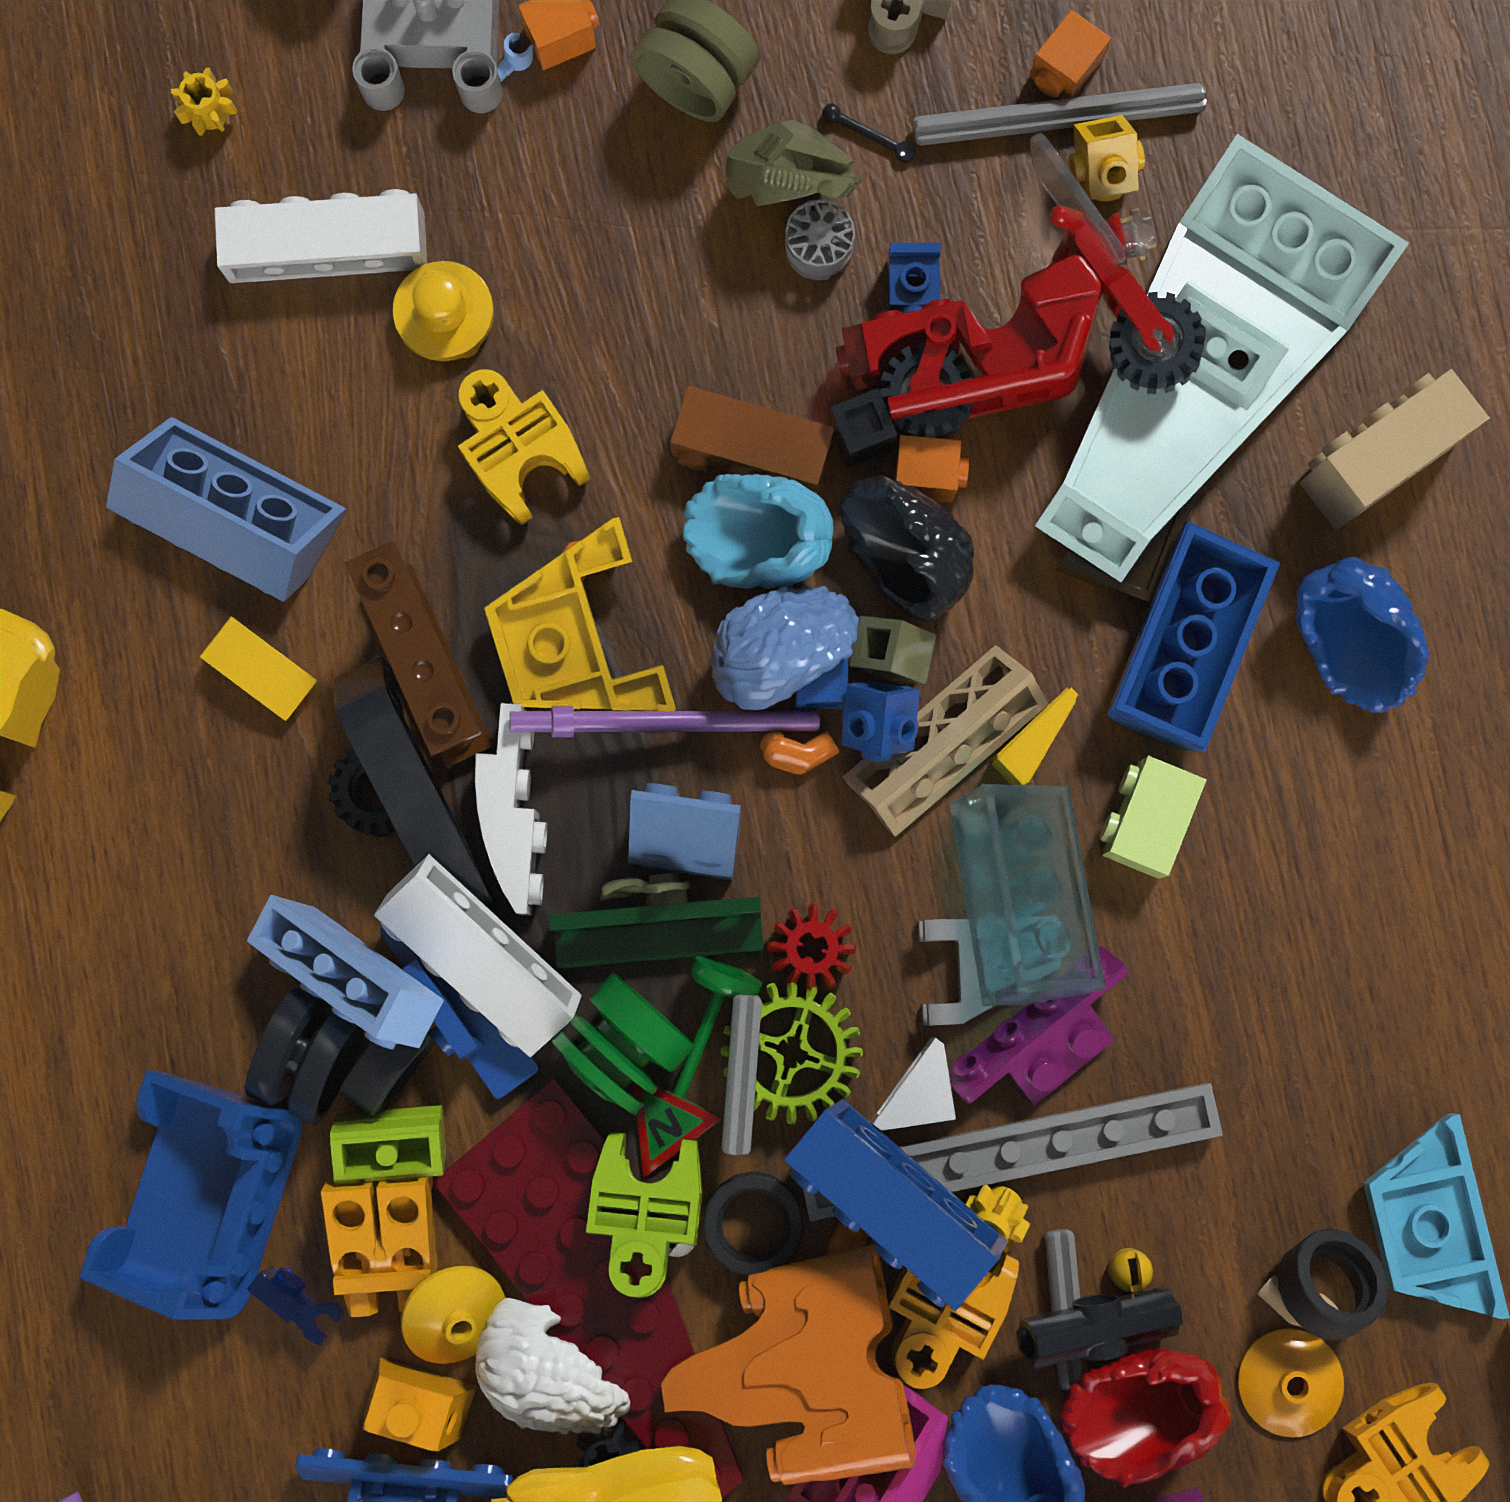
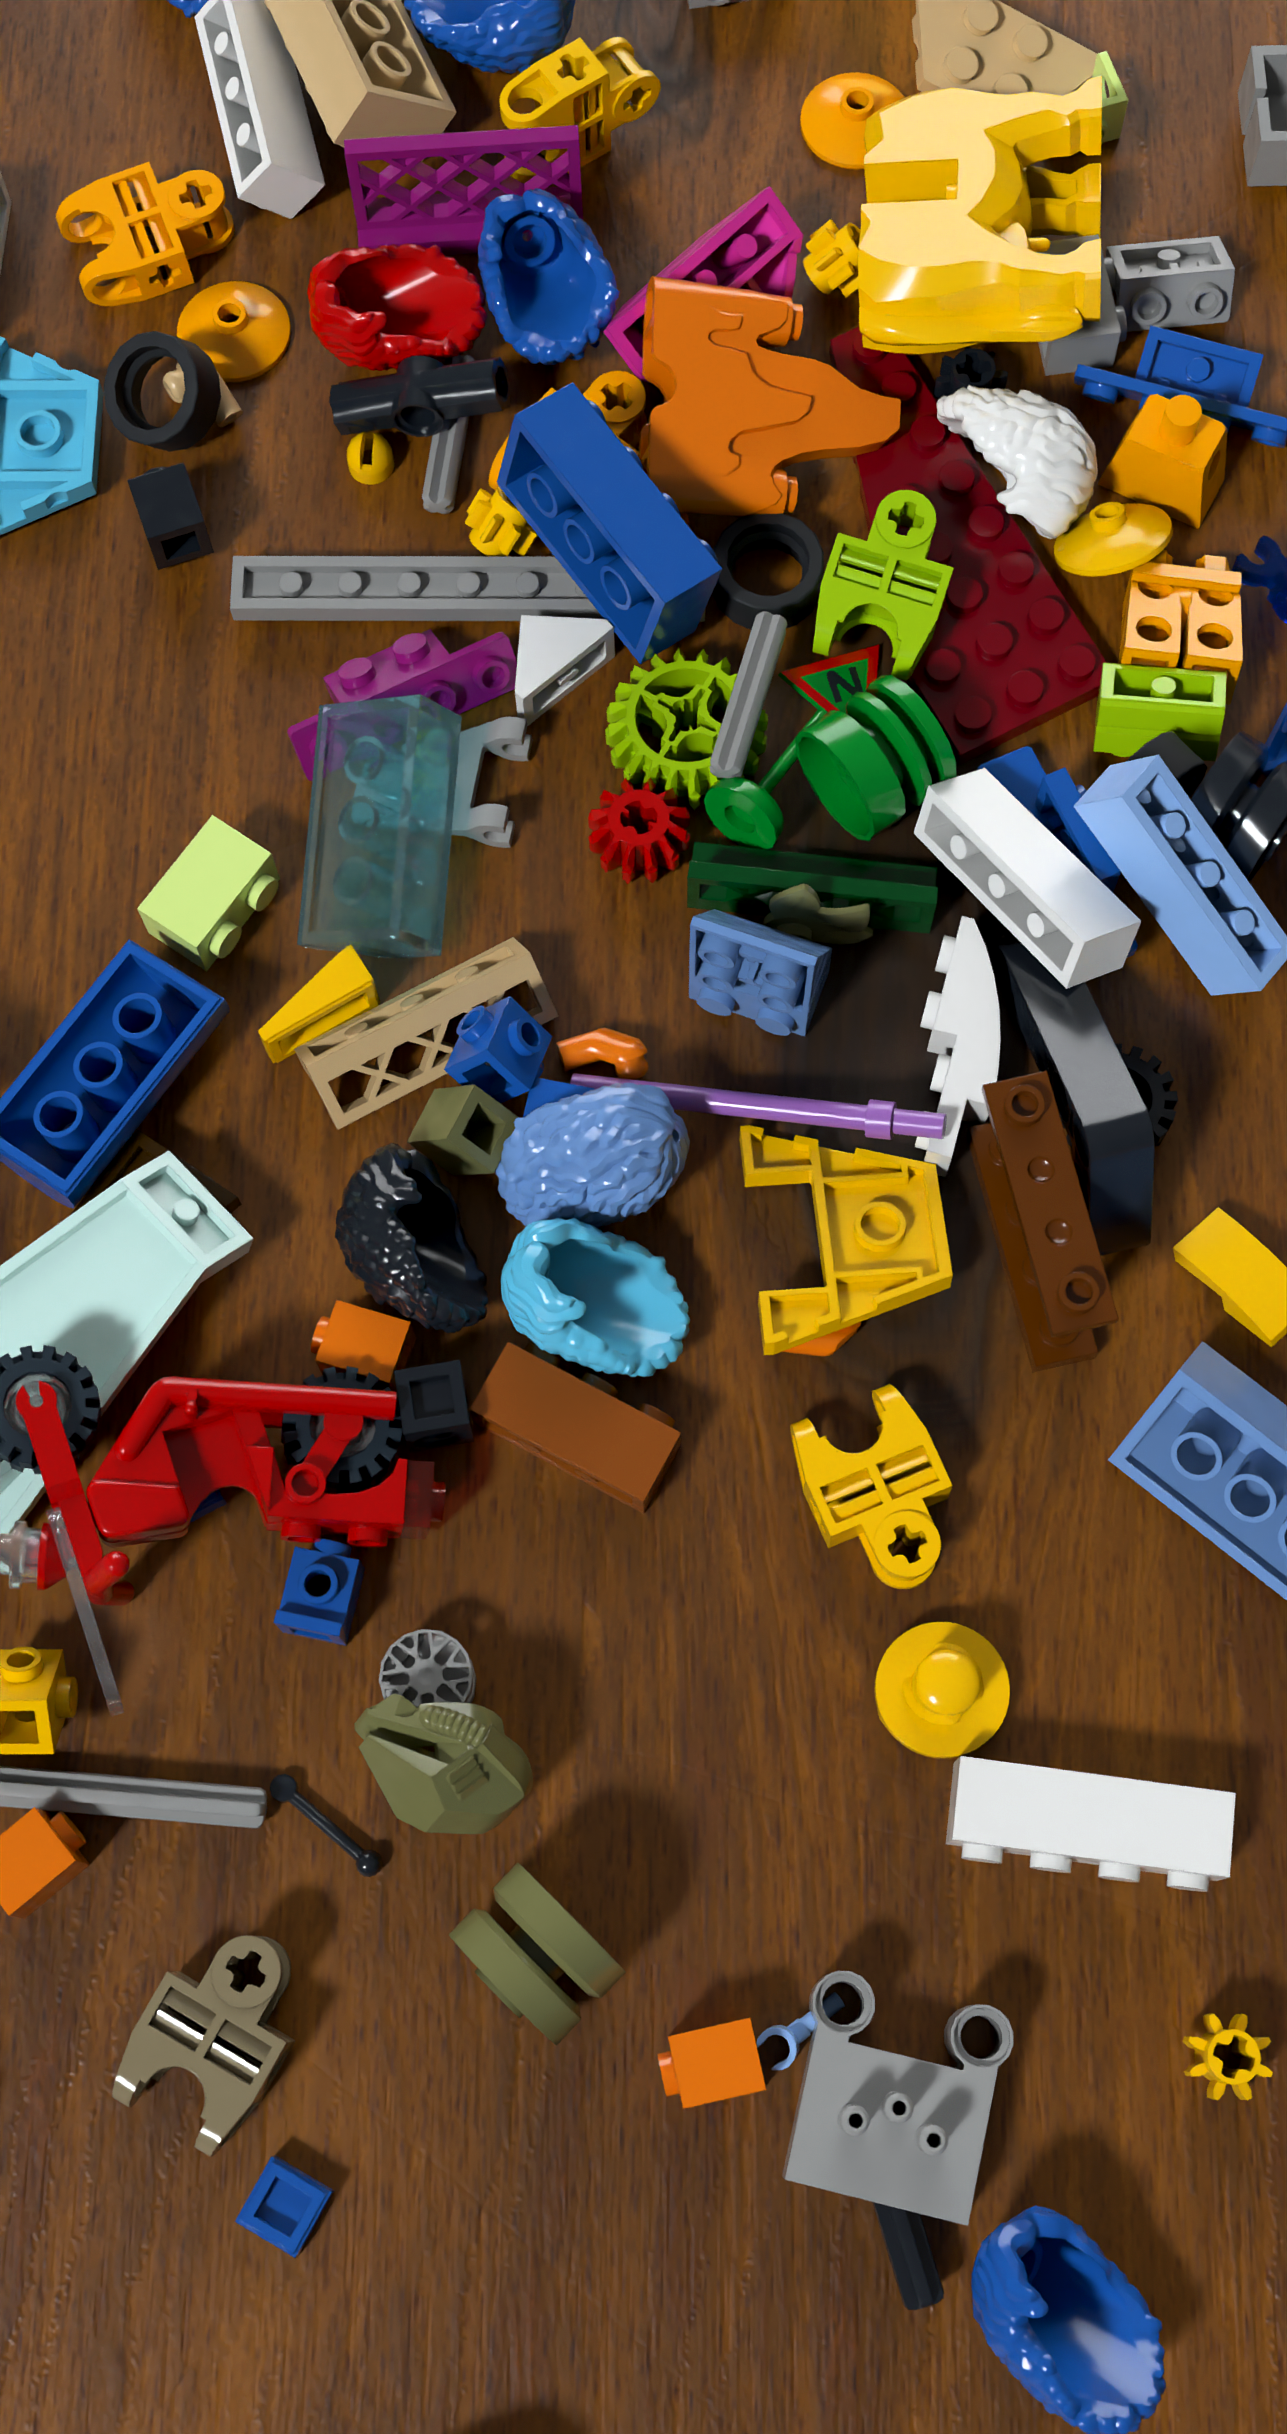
camera: 165 degrees left, 10 degrees down
none -> black brick [127,462,214,570]

